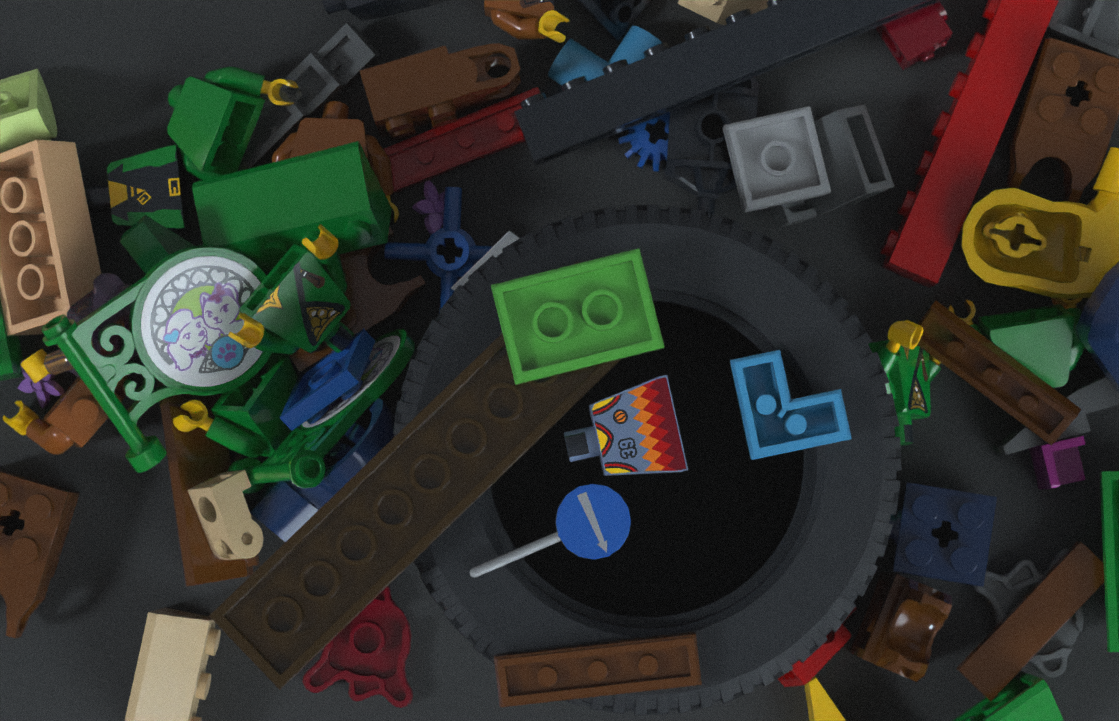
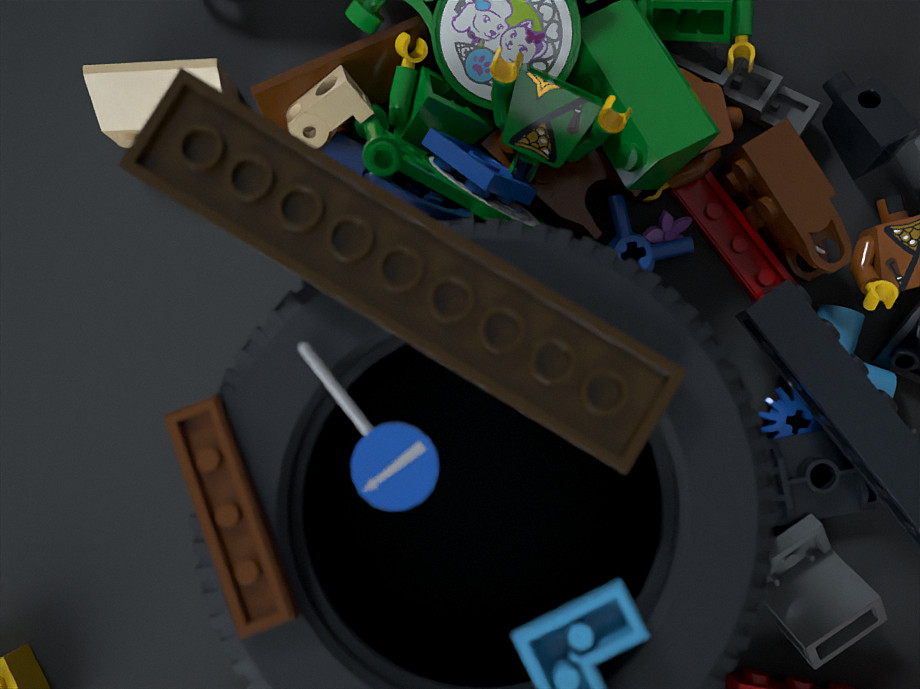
camera: 85 degrees right, 0 degrees up
dark red tile [302,586,414,708] -> none
bright green tile [491,248,664,385] -> none
torso [564,375,688,476] -> none
light grey tile [723,106,831,213] -> none

